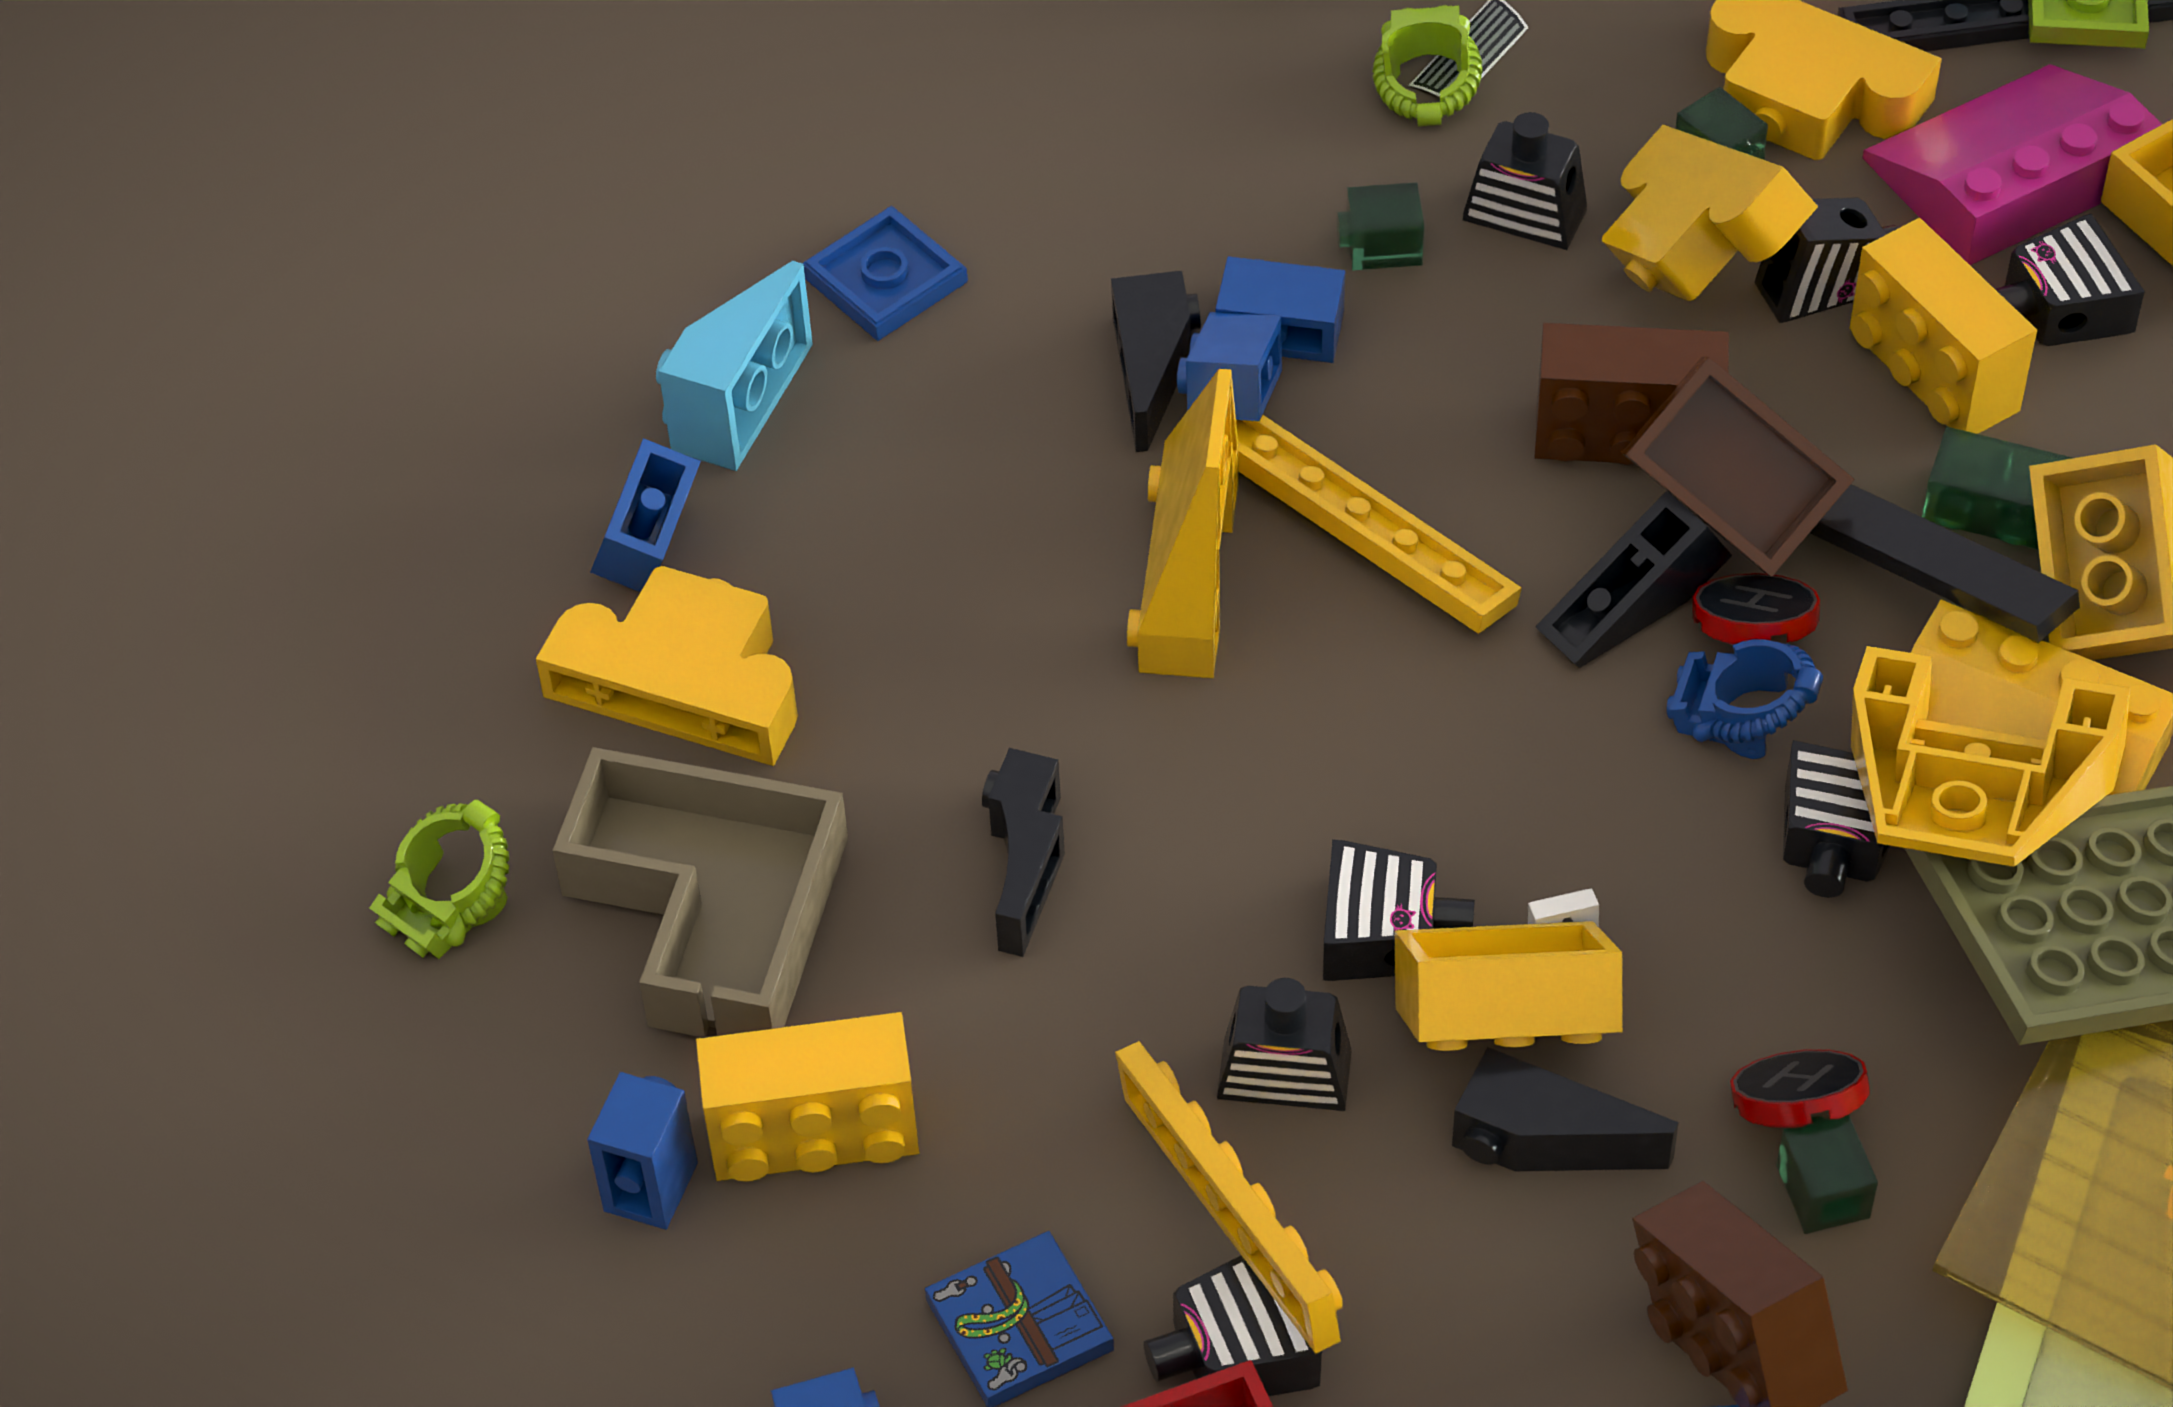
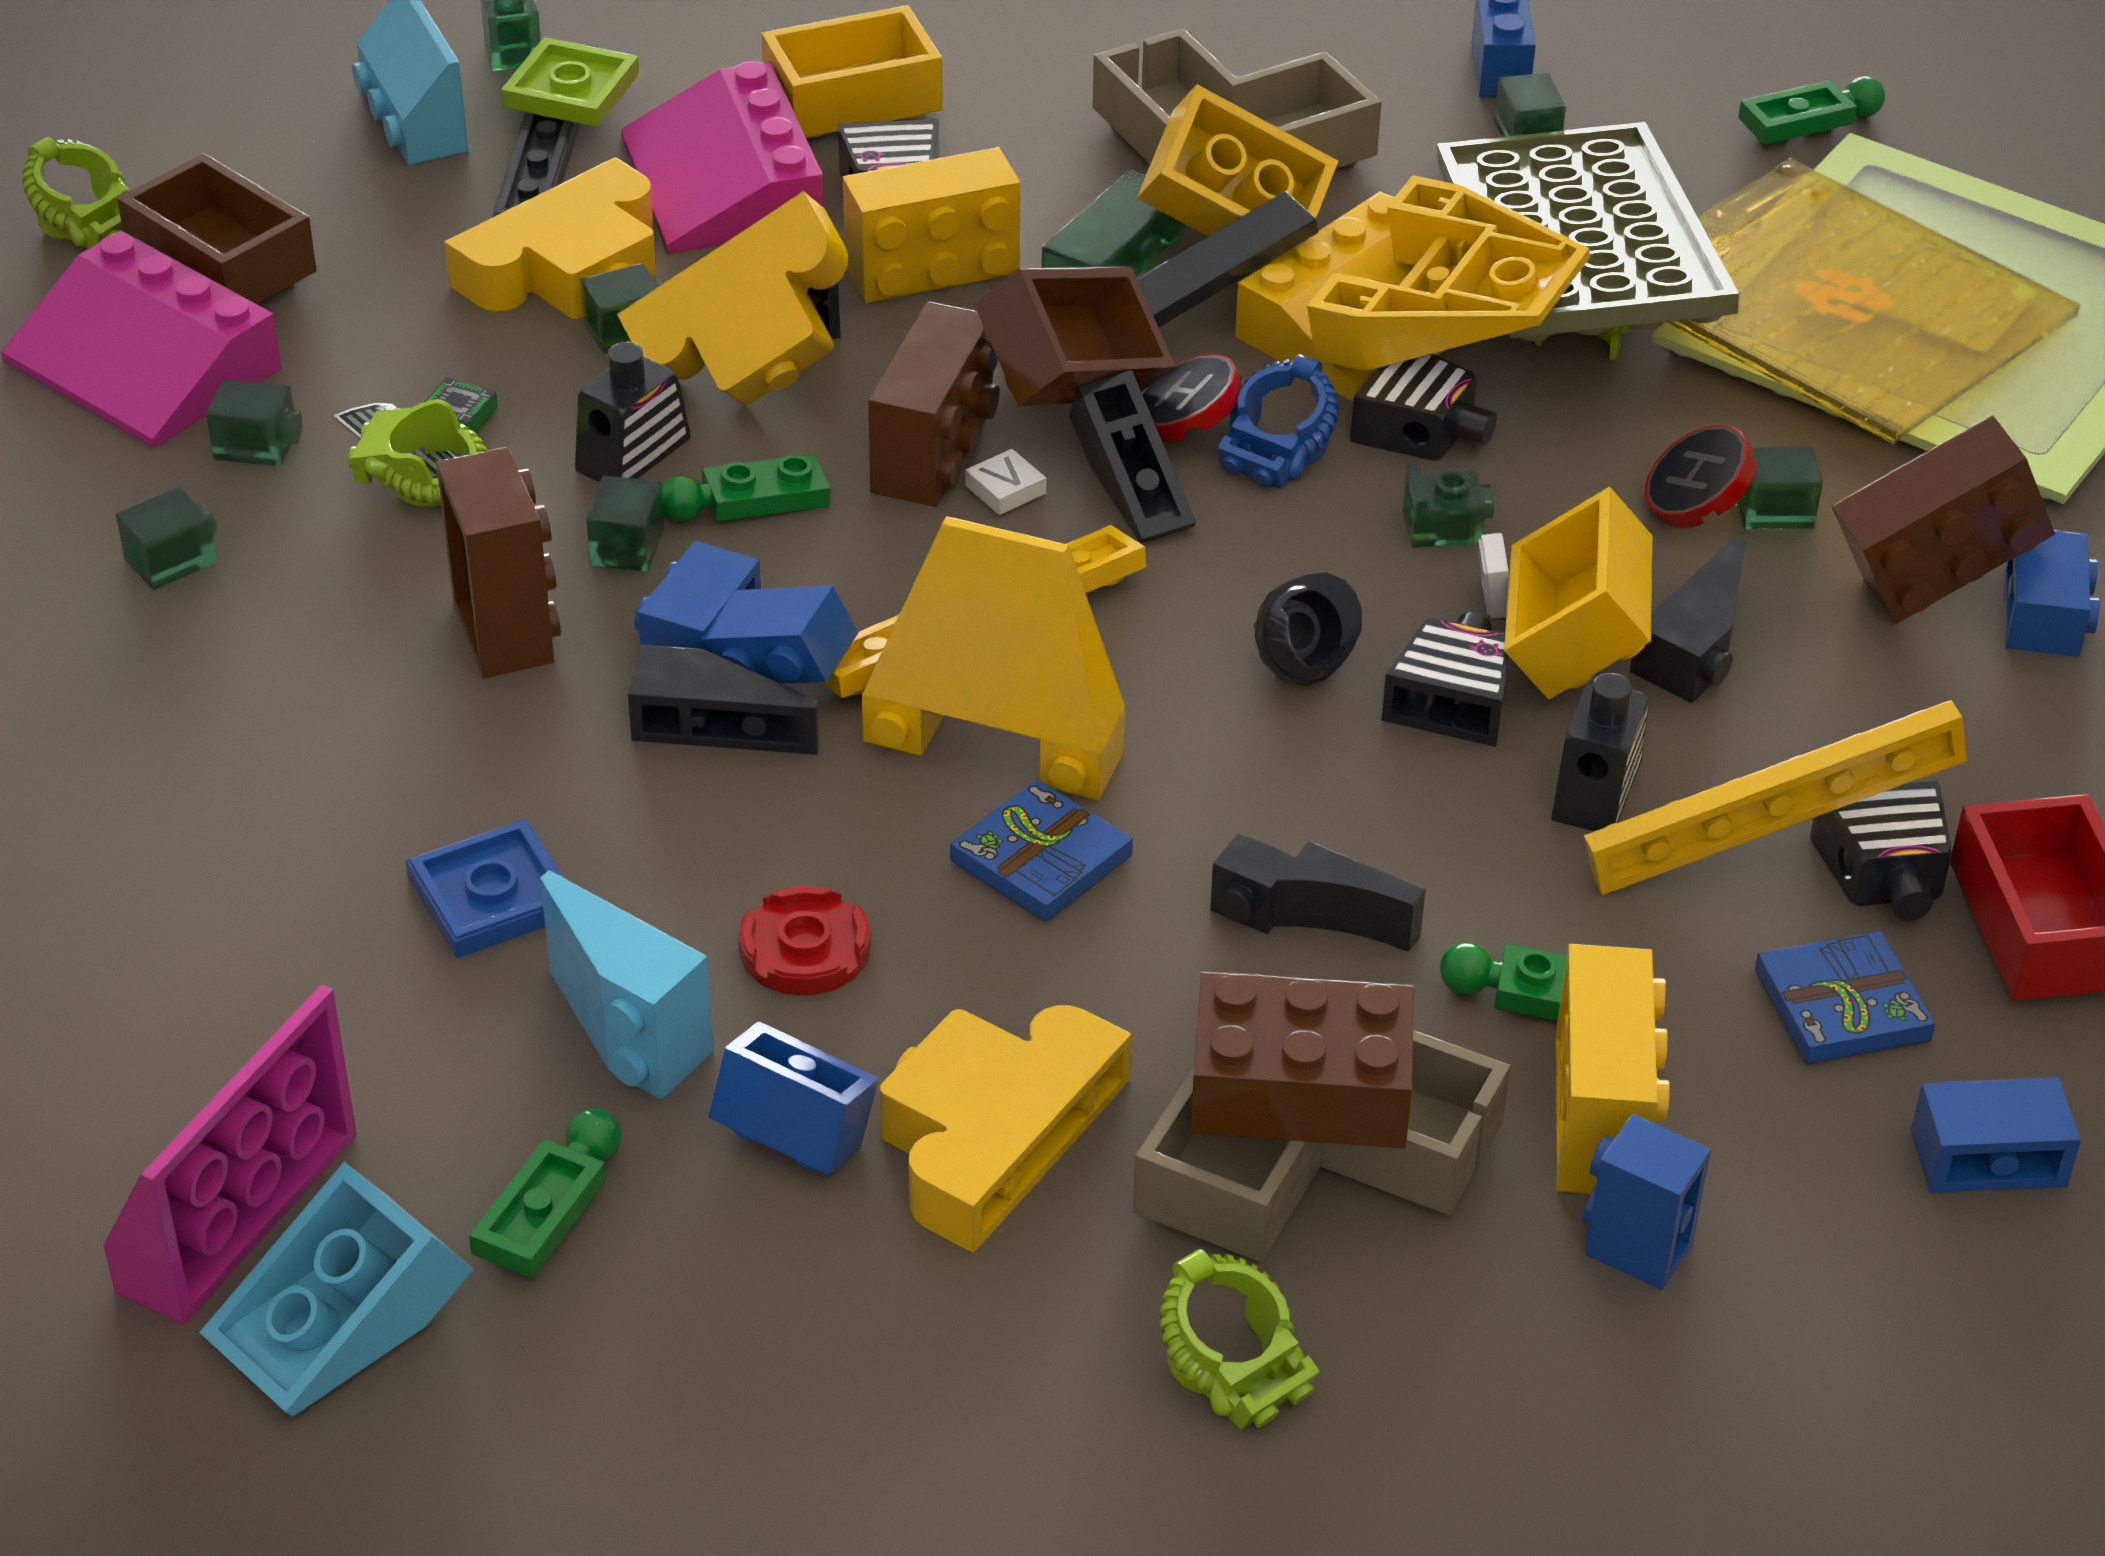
camera: 80 degrees left, 10 degrees down
none -> dark pink slope [103,984,357,1325]
none -> medium azure slope [199,1162,474,1417]
none -> tile [424,377,498,433]
none -> reddish brown piece [436,446,561,679]
none -> green plate [469,1108,622,1279]
none -> green plate [657,454,831,522]
none -> red tile [738,886,871,996]
none -> blue tile [950,779,1133,922]
none -> white tile [965,449,1047,515]
none -> reddish brown piece [1190,971,1414,1148]
none -> black piece [1253,572,1362,685]
none -> clear green brick [1402,464,1494,548]
none -> green plate [1440,942,1567,1021]

